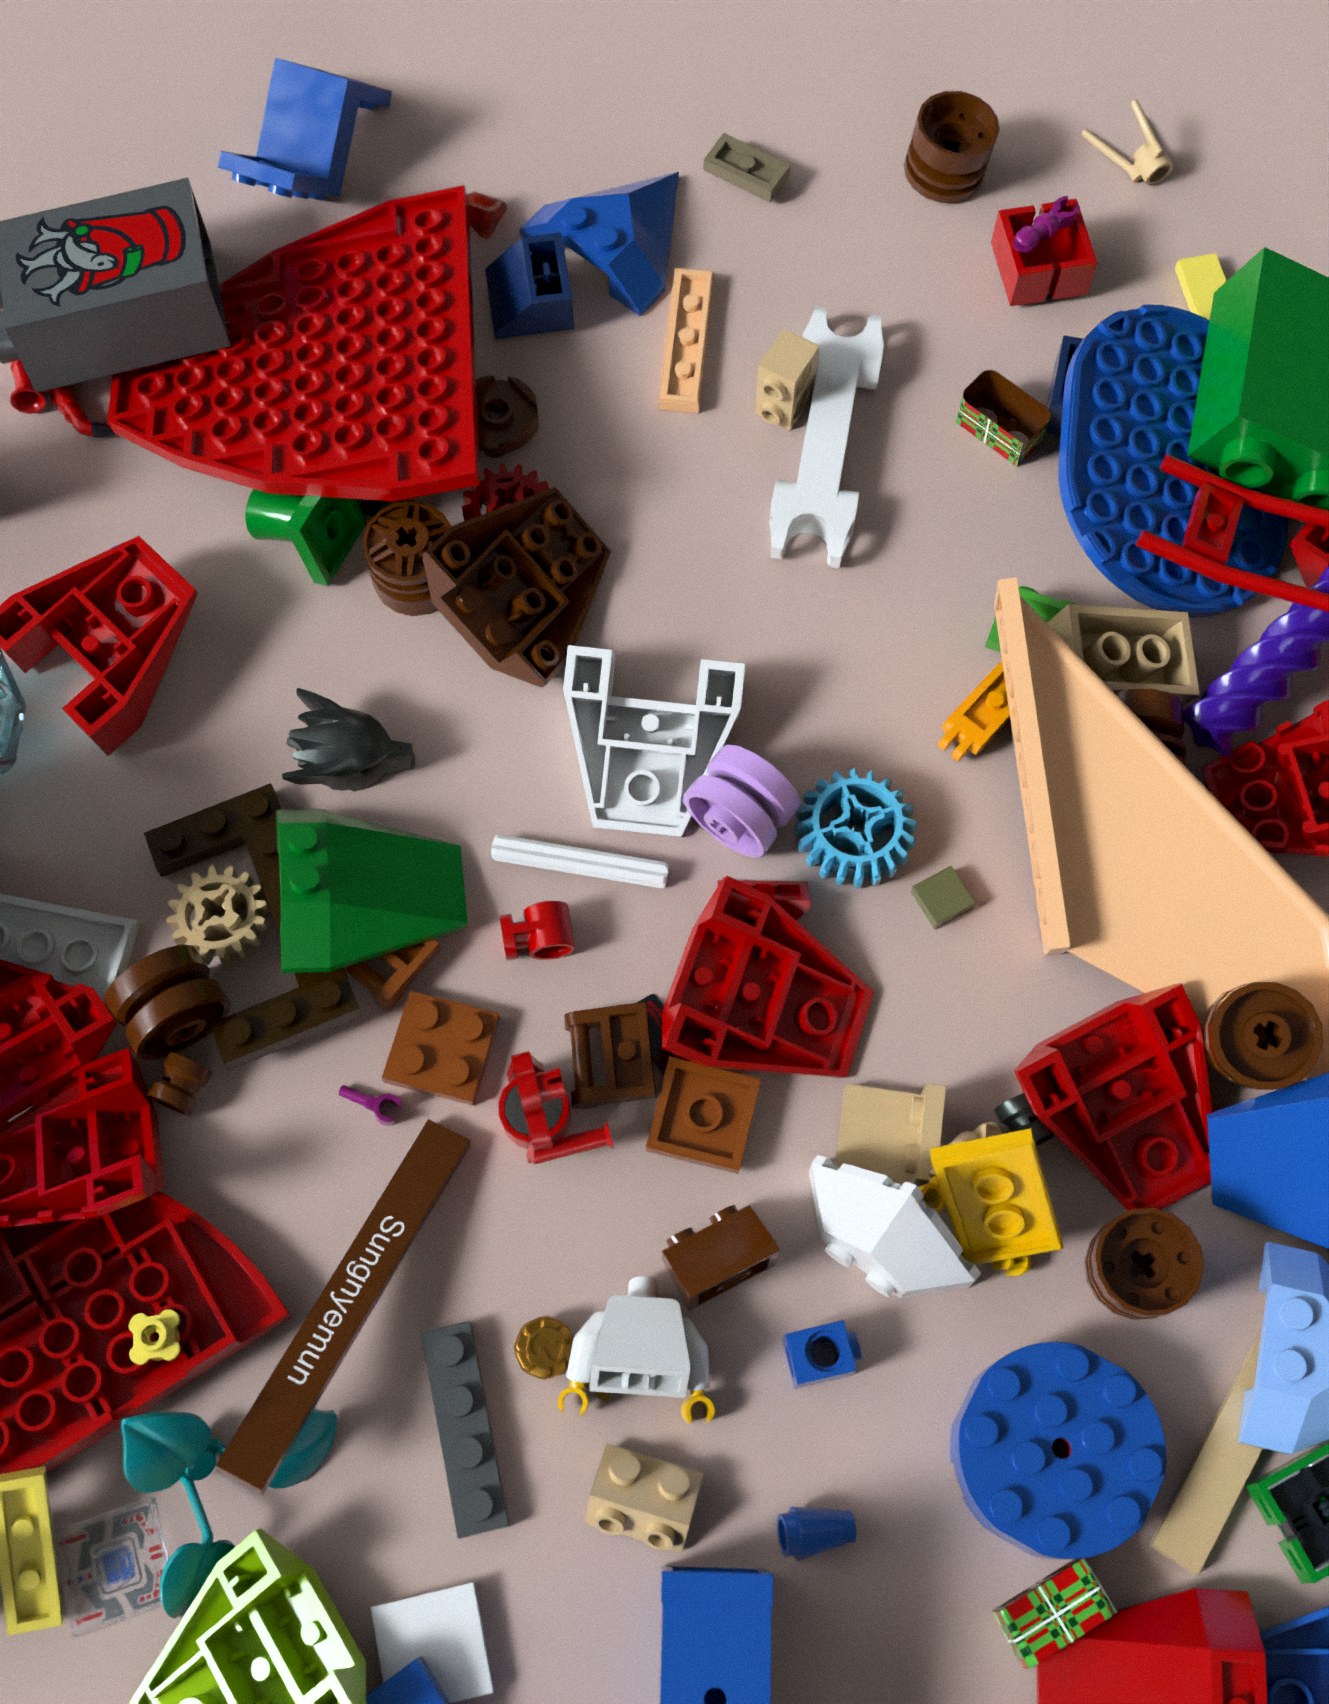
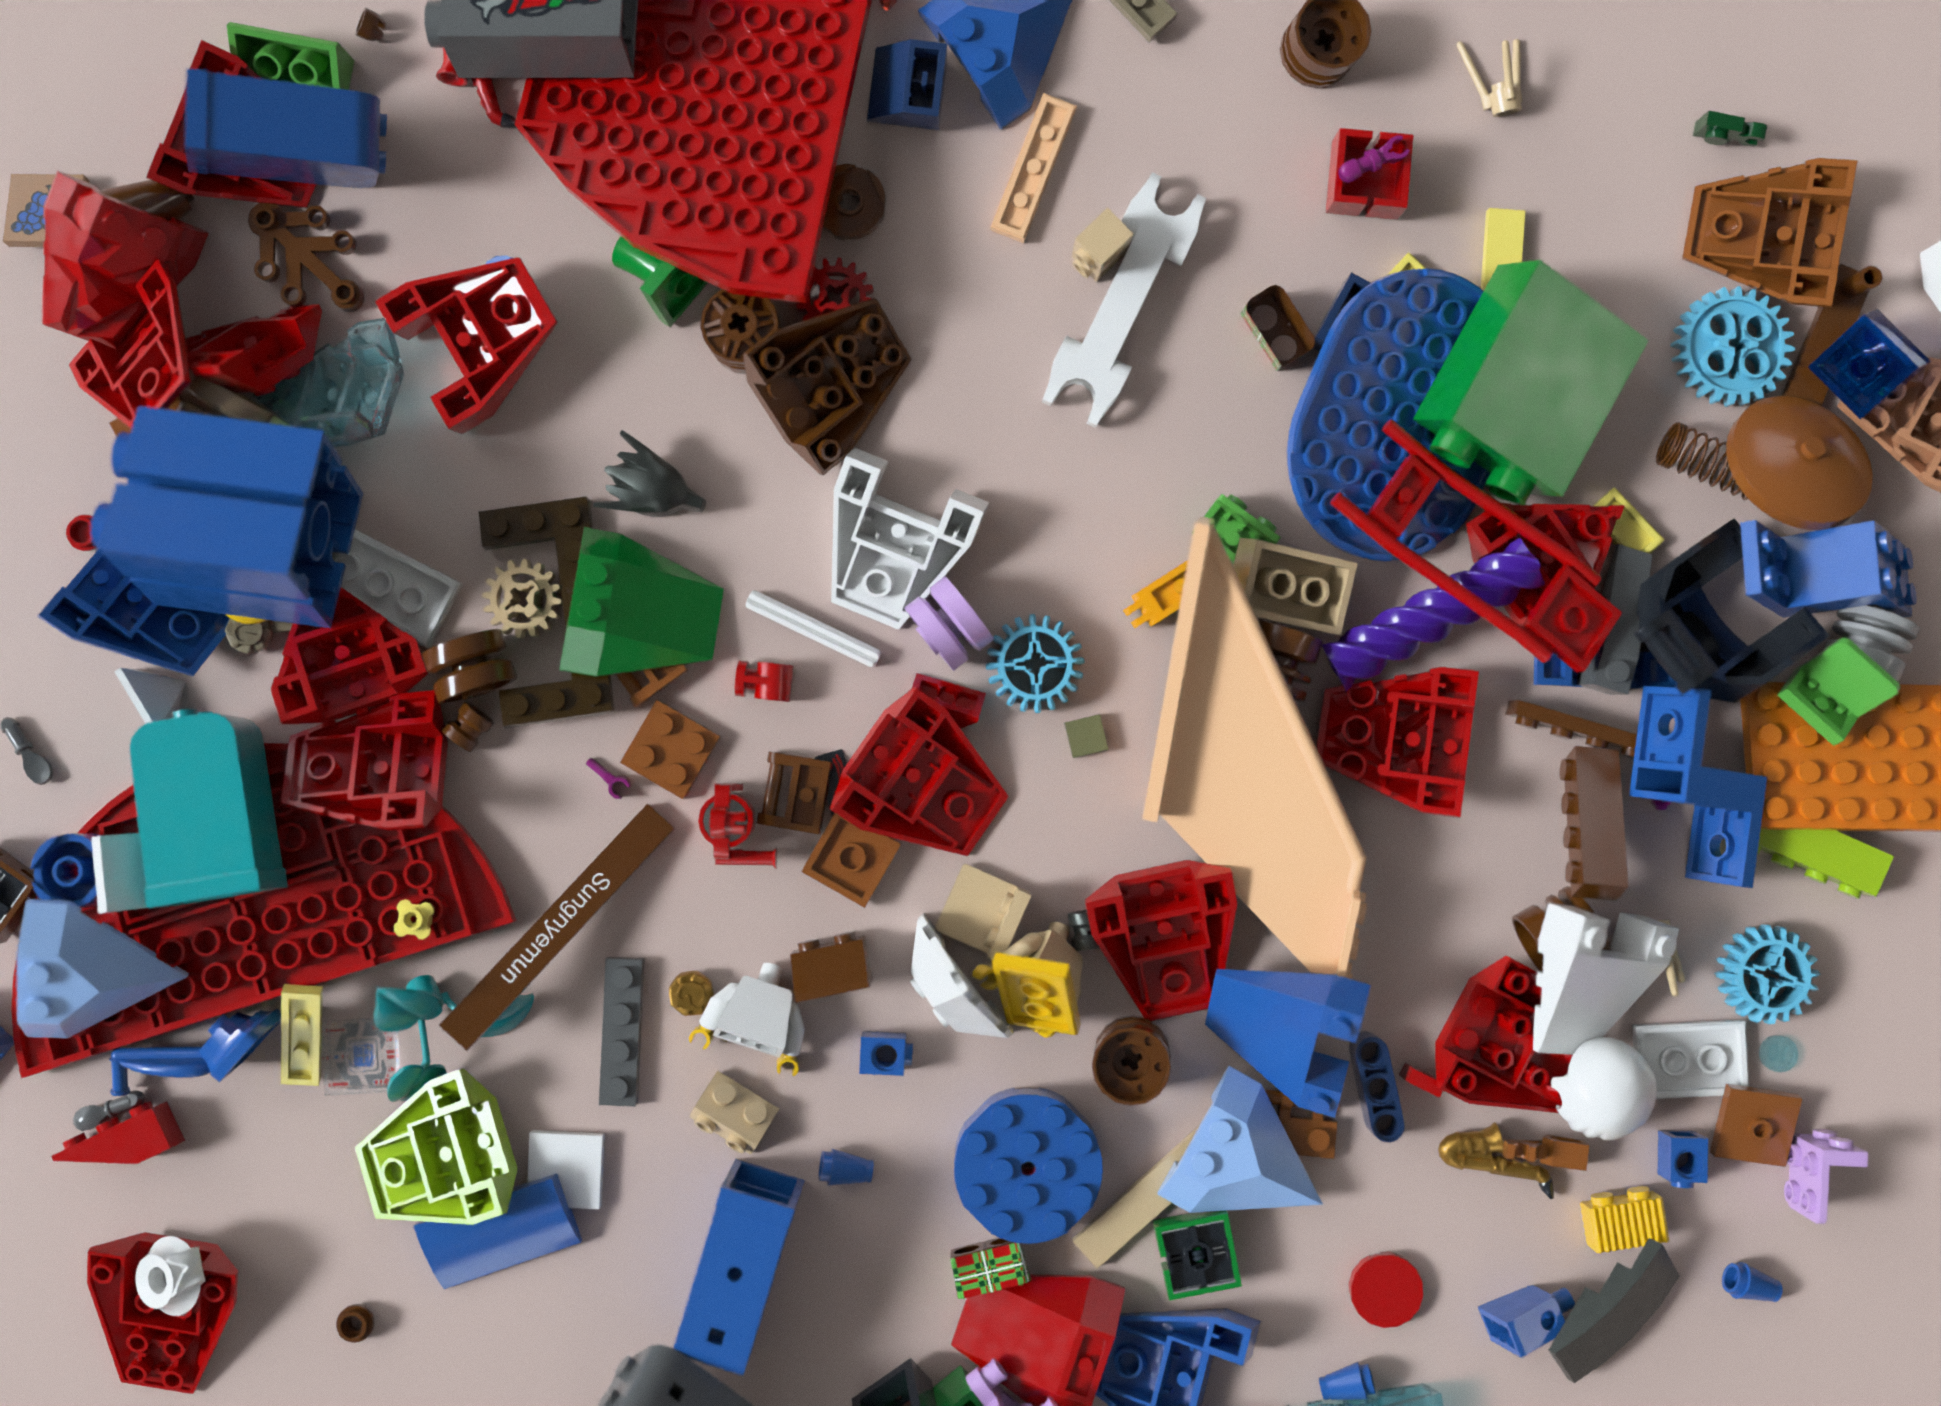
camera: 10 degrees right, 20 degrees up
reddish brown wheel [1202,982,1323,1090] -> none

